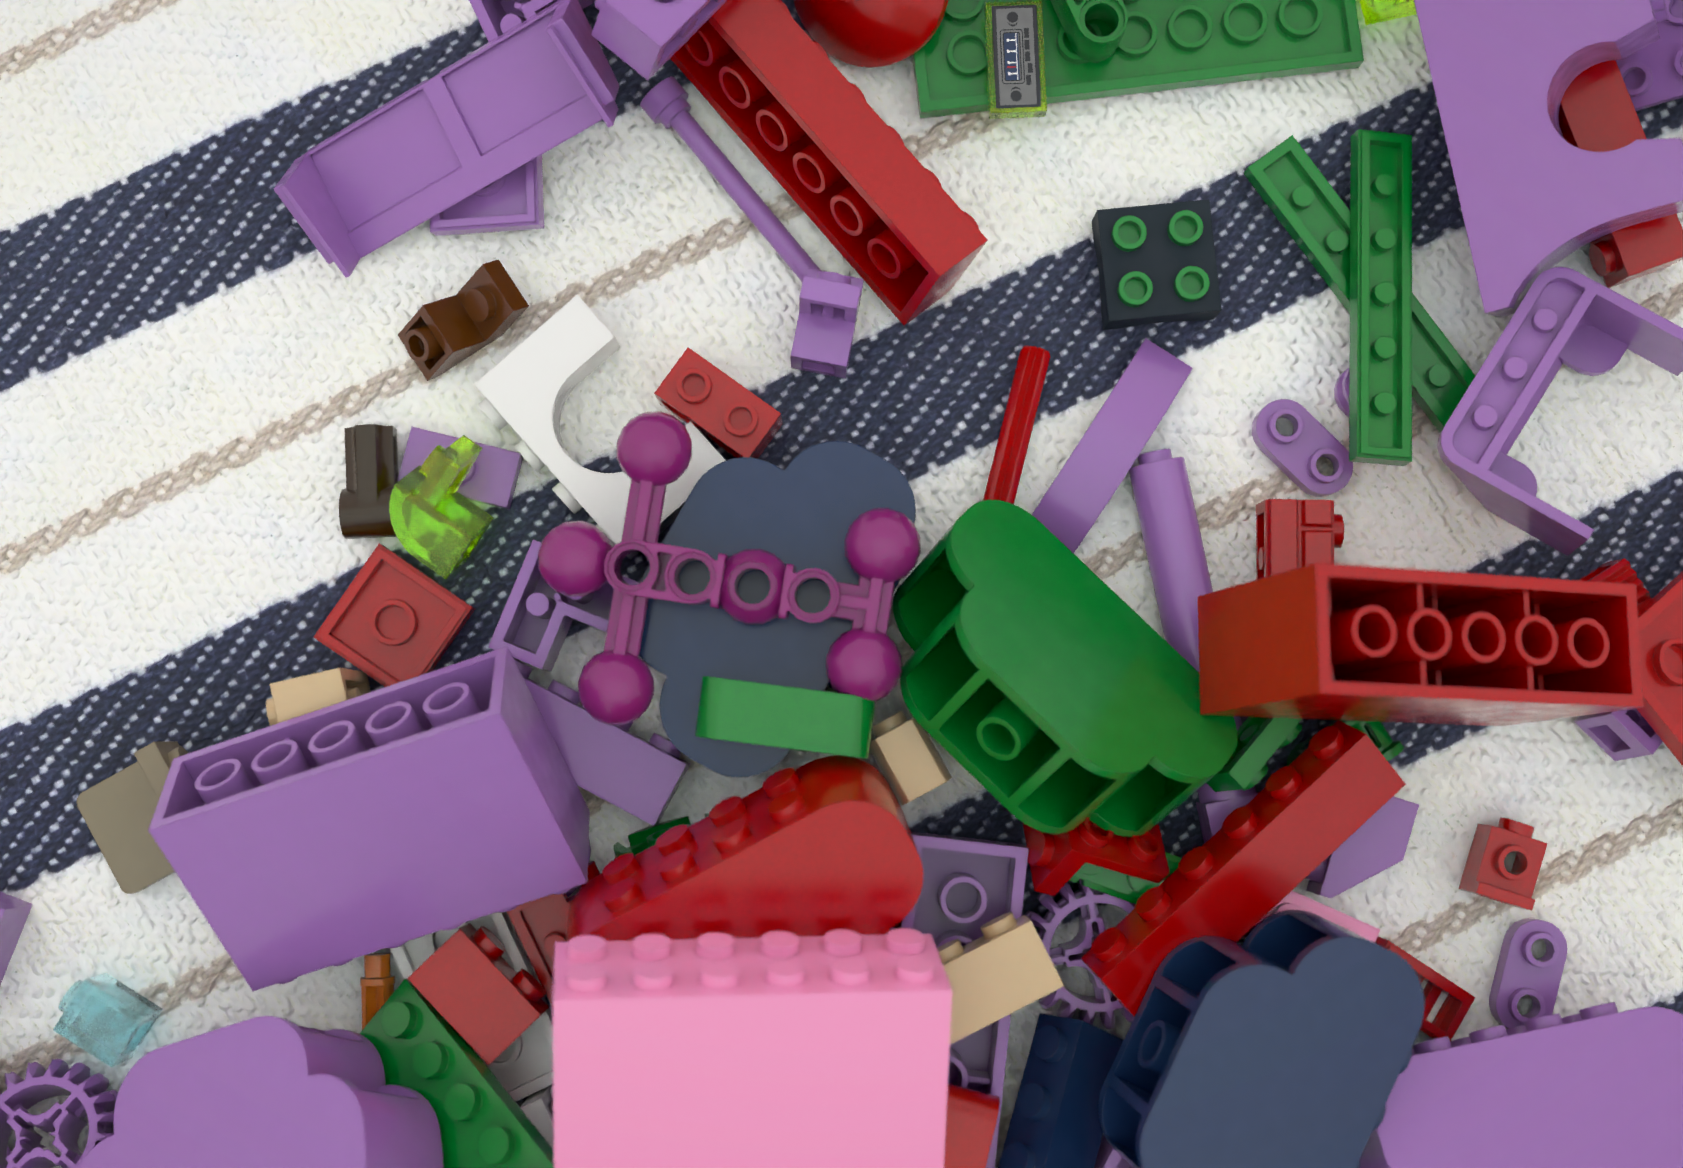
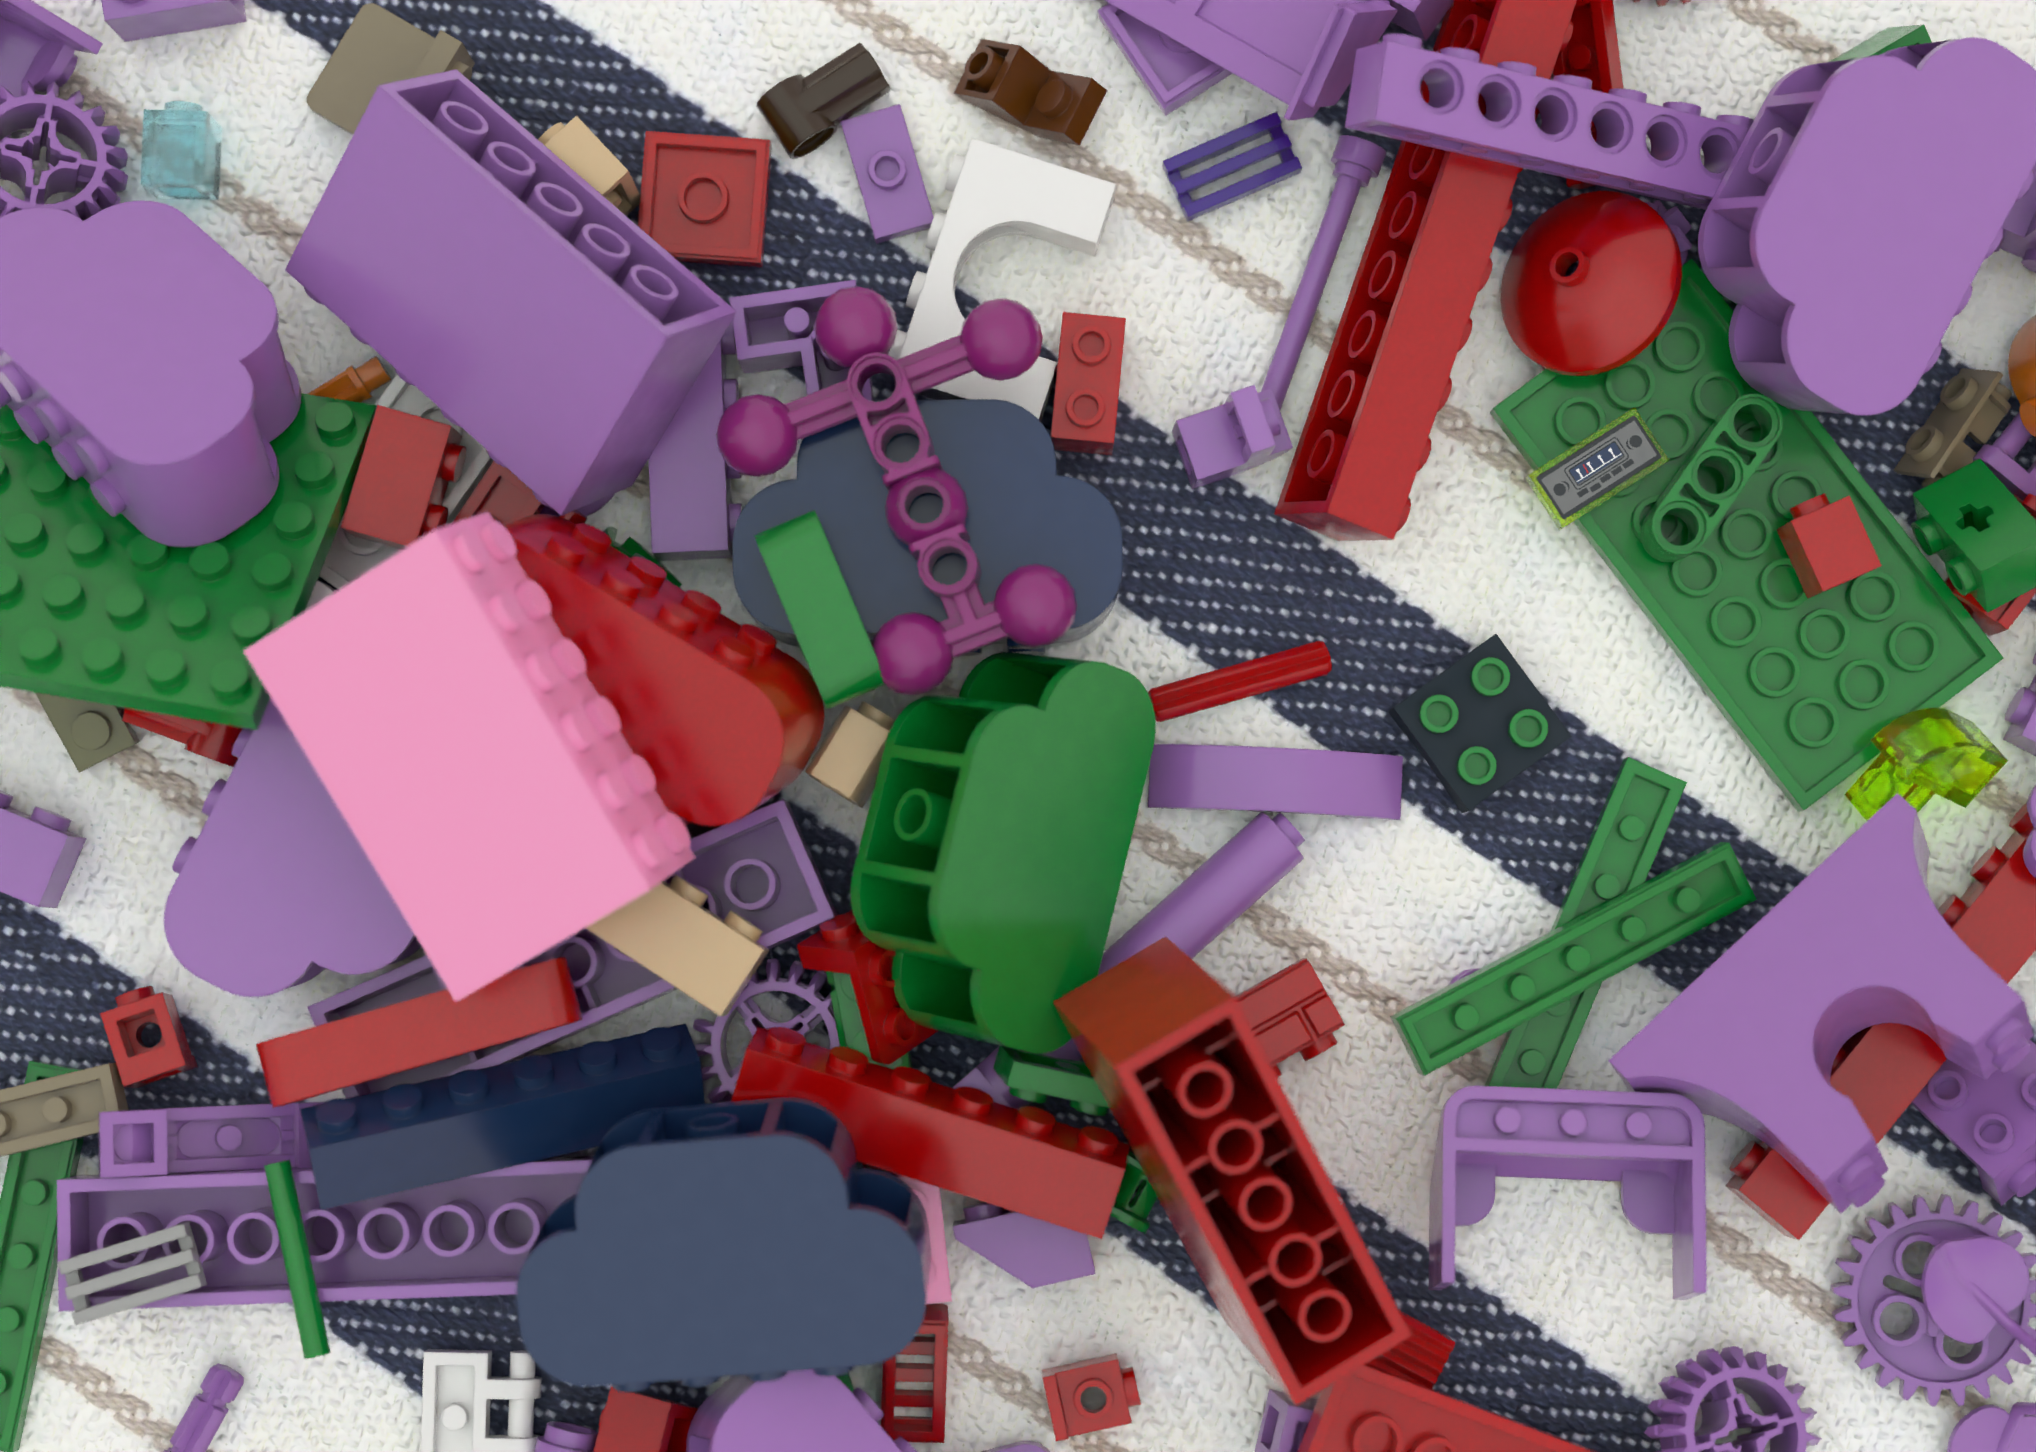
camera: 65 degrees right, 0 degrees up
clear neon green brick [389,435,494,579] -> none
medium lavender plate [1252,399,1353,497] -> none
none -> dark purple tile [1162,112,1302,222]

